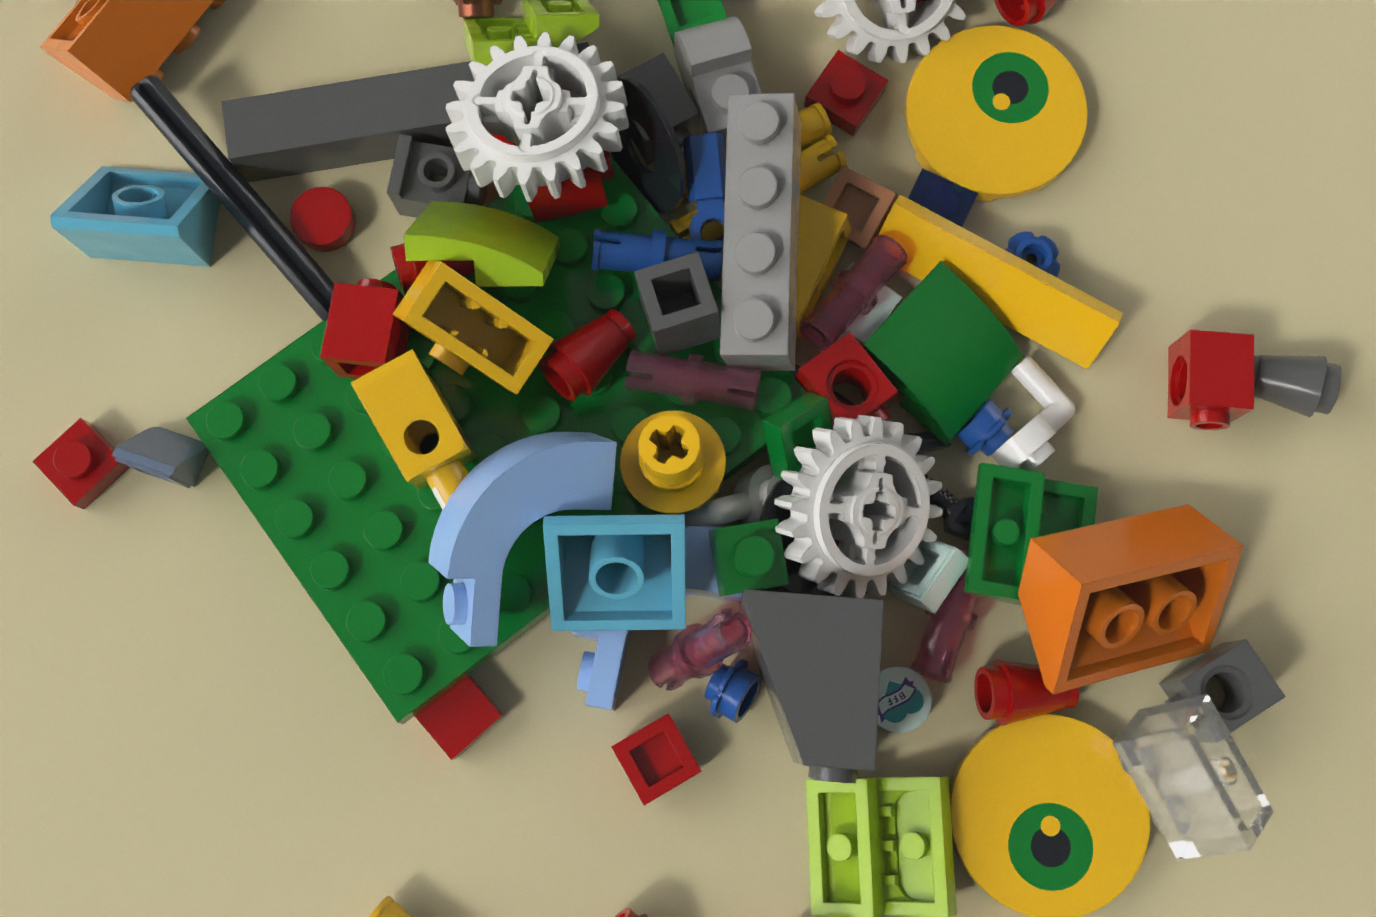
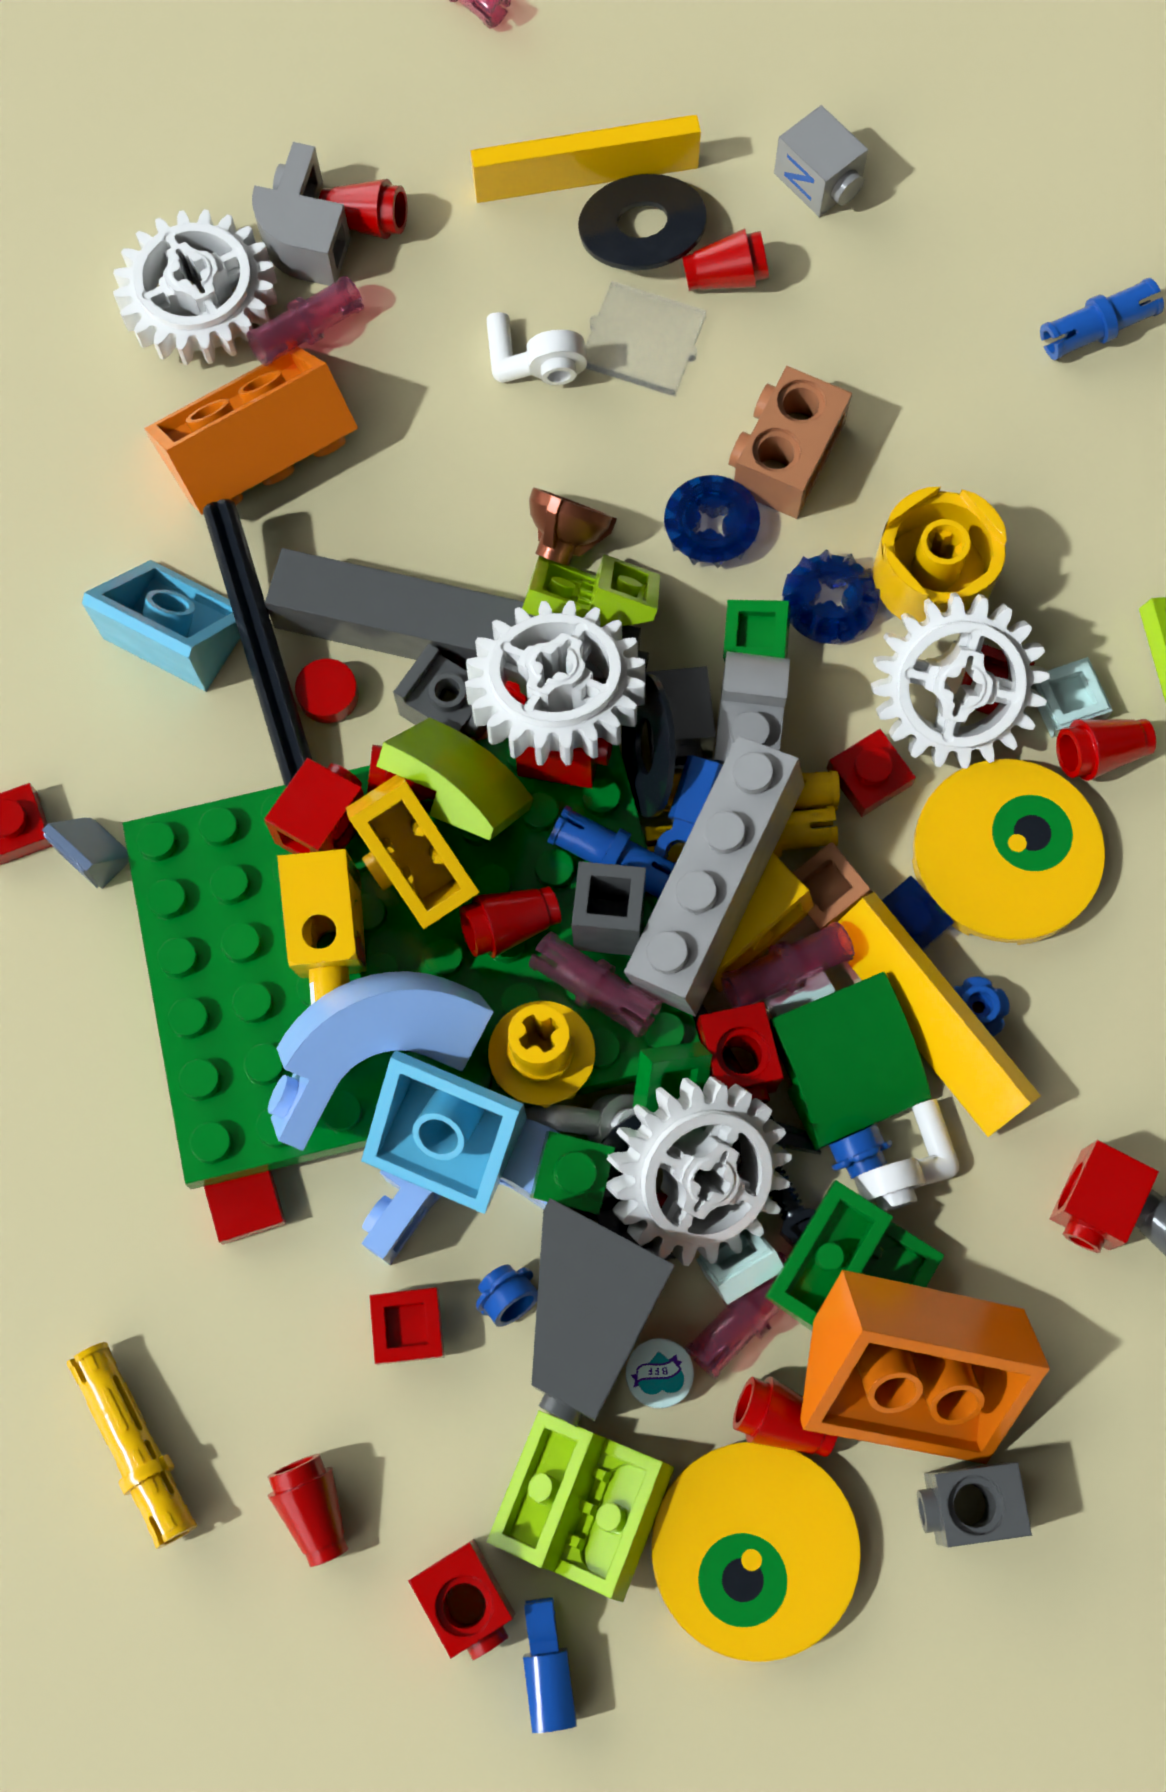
camera: 25 degrees right, 5 degrees down
clear pink pin [648,608,751,691] -> none
clear brick [1112,694,1274,860] -> none

